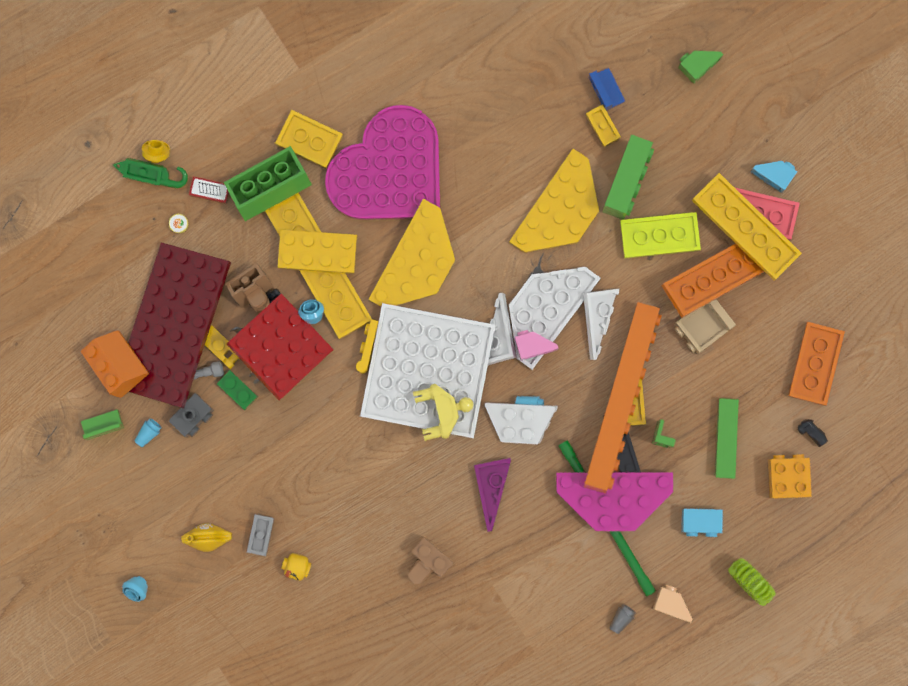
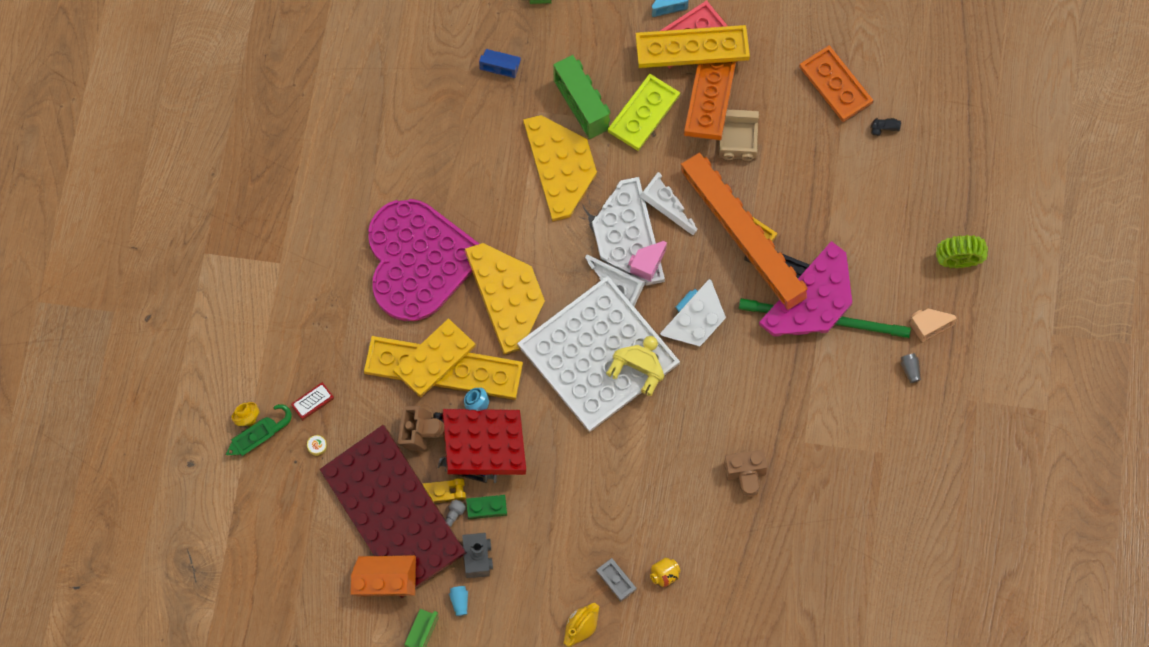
camera: 55 degrees left, 15 degrees down
bright green brick [224,146,312,221] -> none
yellow plate [275,110,343,169] -> none
yellow plate [356,319,379,374] -> none
magenta wing [474,458,511,532] -> none
yellow plate [586,104,621,147] -> none
bright green panel [651,419,676,449] -> none
medium azure brick [681,509,723,537] -> none
bright green slope [714,398,739,479] -> none
light orange brick [768,454,812,499] -> none

